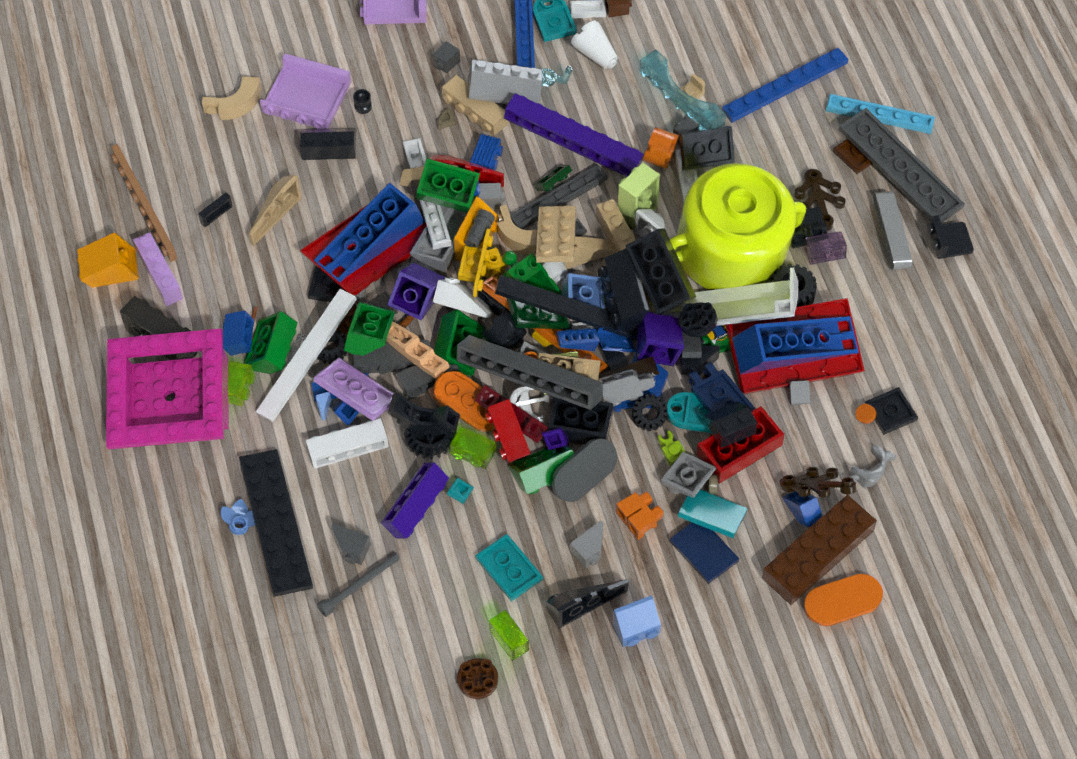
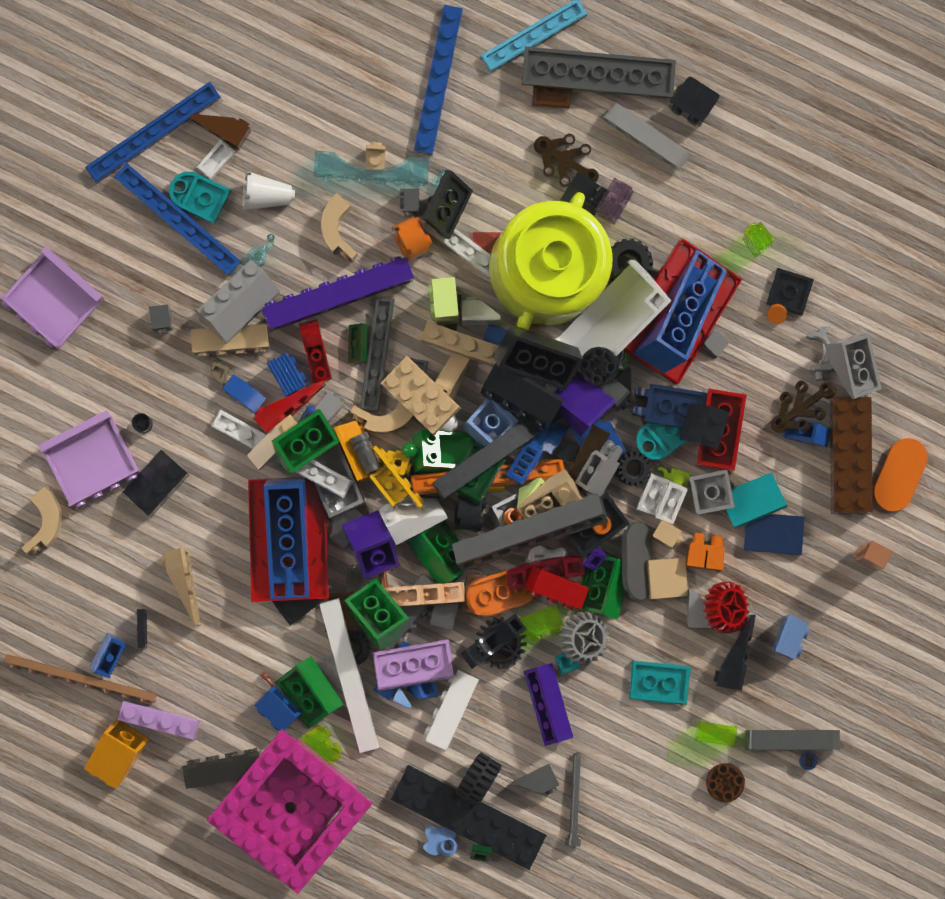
camera: 45 degrees left, 25 degrees up
none -> blue brick [90,633,126,678]
none -> blue slope [222,375,266,413]
none -> red slope [299,319,332,383]
none -> tan arch [321,193,358,262]
none -> black tyre [456,752,501,806]
none -> dark green tile [470,844,492,863]
none -> light grey gear [559,612,610,664]
none -> orange tile [592,517,611,535]
none -> white slope [636,473,688,524]
none -> tan tile [647,558,688,599]
none -> tan brick [652,520,683,549]
none -> red gear [703,581,750,634]
none -> clear neon green brick [742,222,774,257]
none -> dark grey beam [745,730,840,750]
none -> dark blue bush [799,752,818,770]
none -> light grey slope [826,334,882,399]
none -> nougat brick [855,540,893,571]

